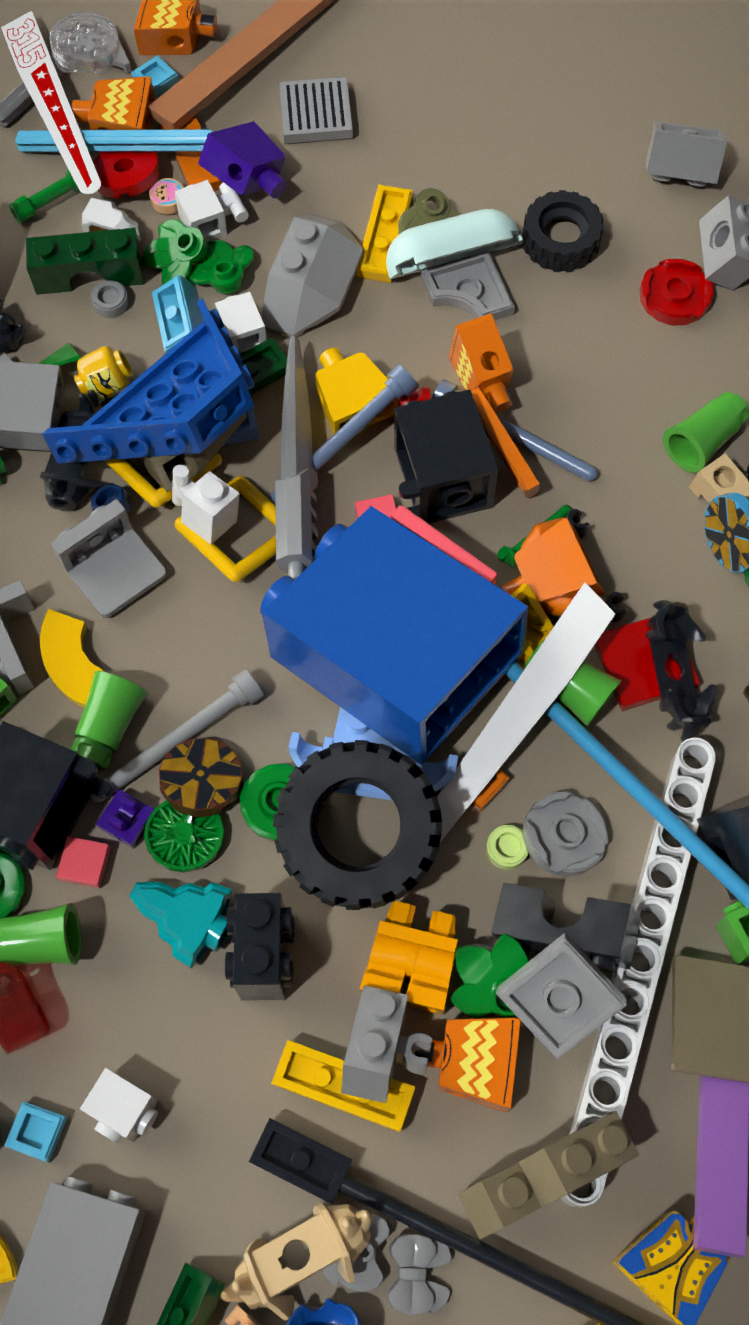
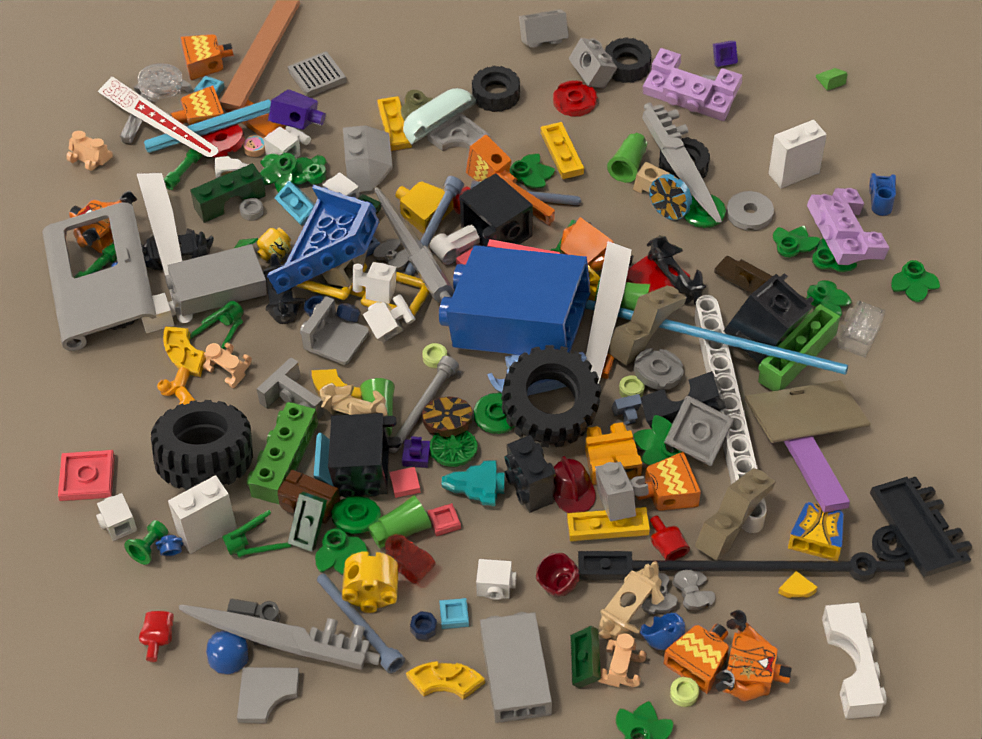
camera: 25 degrees left, 15 degrees down
none -> tan piece [320,383,388,416]
none -> dark blue tile [336,303,361,322]
none -> white brick [363,294,416,343]
none -> light grey piece [374,239,409,272]
none -> yellowish green tile [422,343,447,368]
none -> coral tile [427,503,461,537]
none -> white piece [430,225,480,265]
none -> green plate [510,154,555,189]
none -> dark red hair [536,553,580,597]
none -> yellow plate [540,122,584,180]
none -> dark red piece [553,456,596,513]
none -> dark tan arch [607,285,687,365]
none -> sand blue tile [611,394,642,425]
none -> red piece [650,515,690,560]

